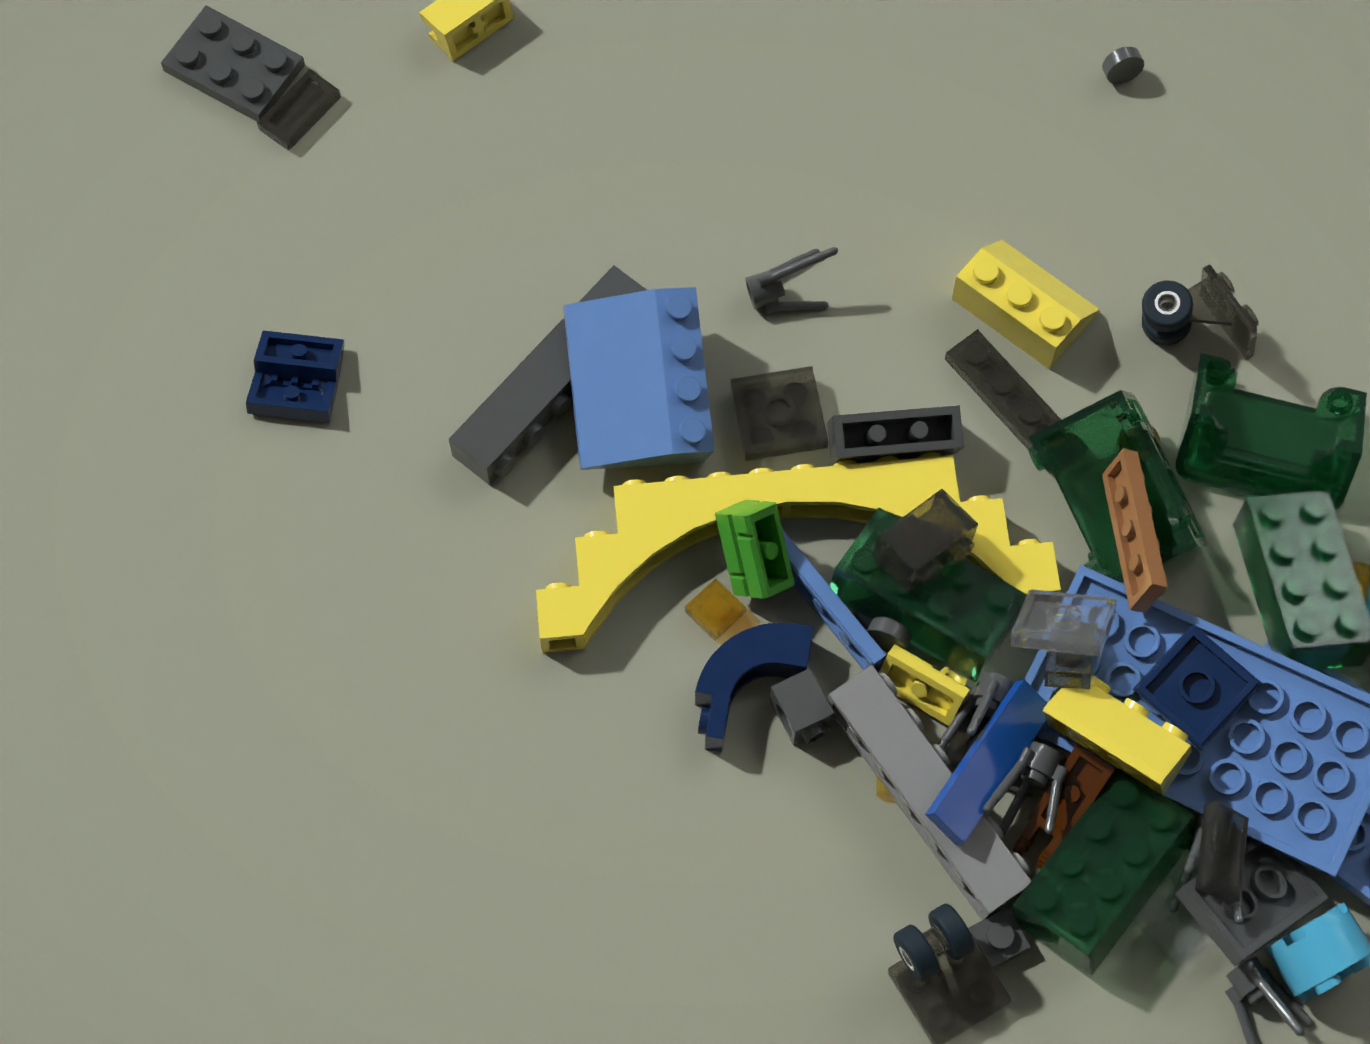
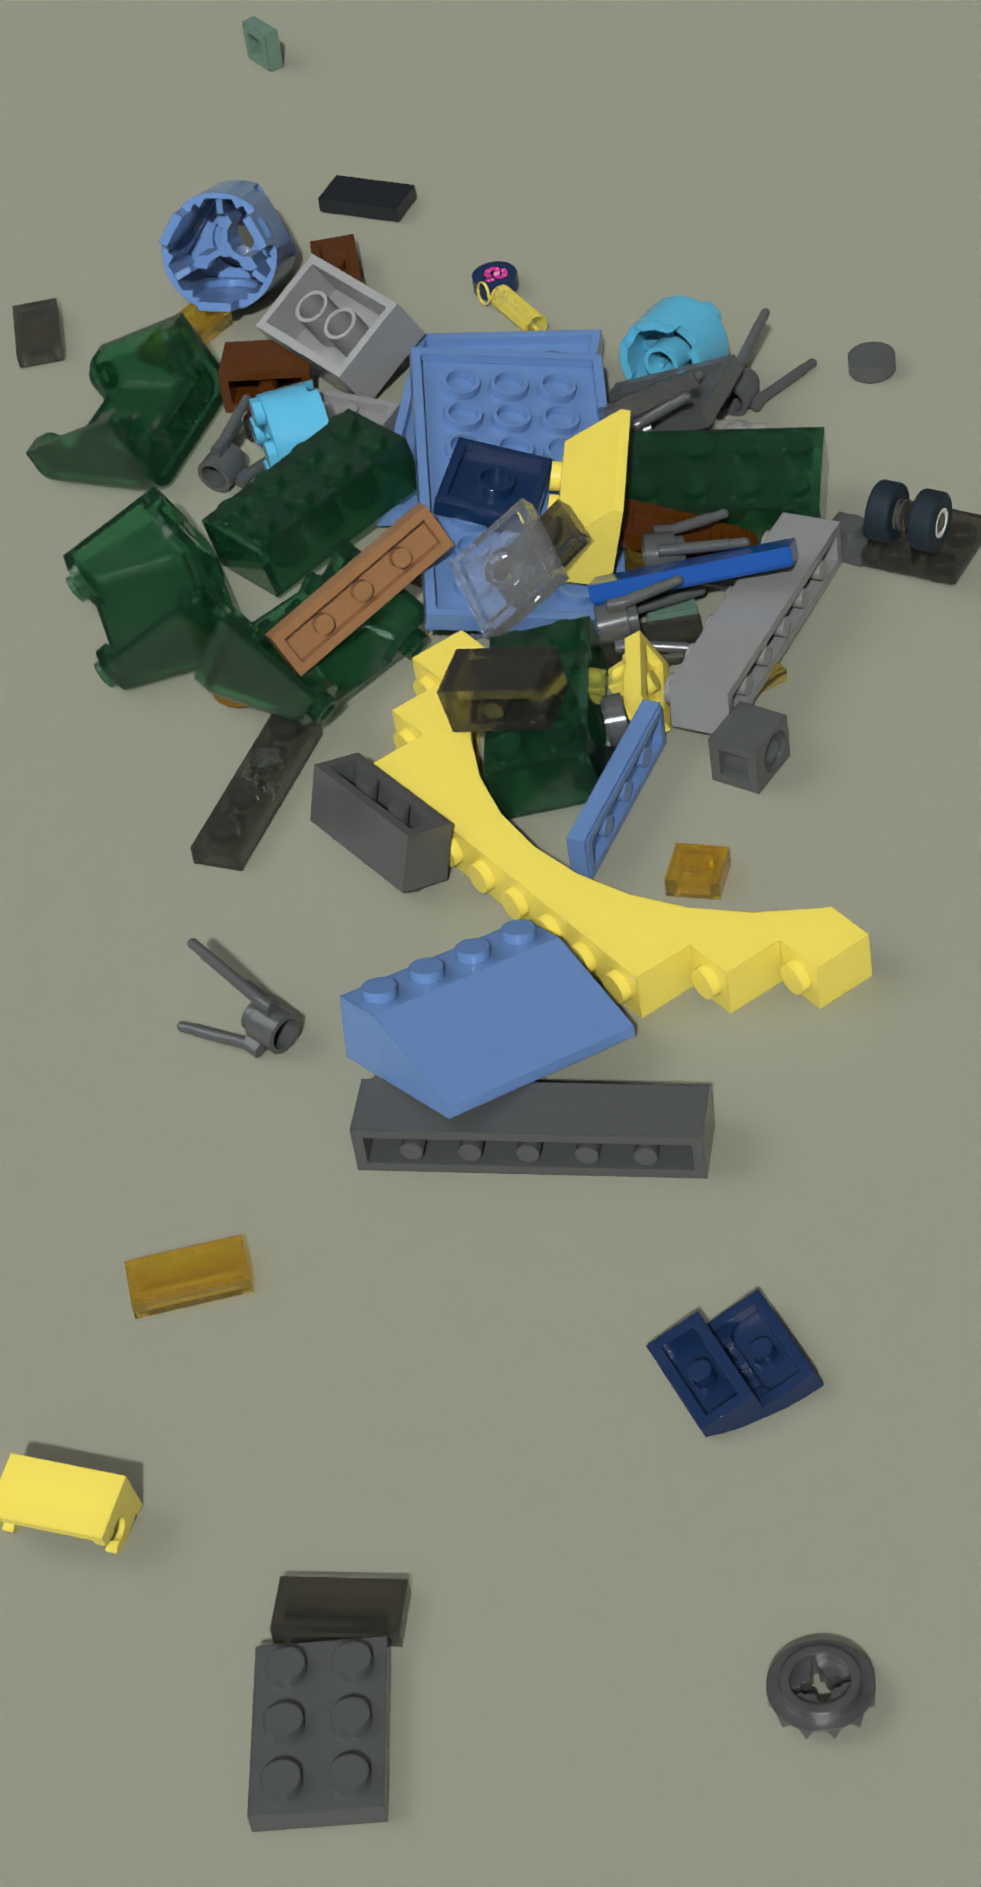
camera: 115 degrees left, 25 degrees down
dark blue arch [695,622,813,752] -> none
bright green brick [715,500,795,599] -> none
clear smoke plate [730,366,828,461] -> none
light yellow slope [952,240,1100,370] -> none
plate [1142,264,1259,360] -> none
none -> clear yellow tile [124,1235,253,1319]
none -> flat silver gear [766,1640,876,1739]

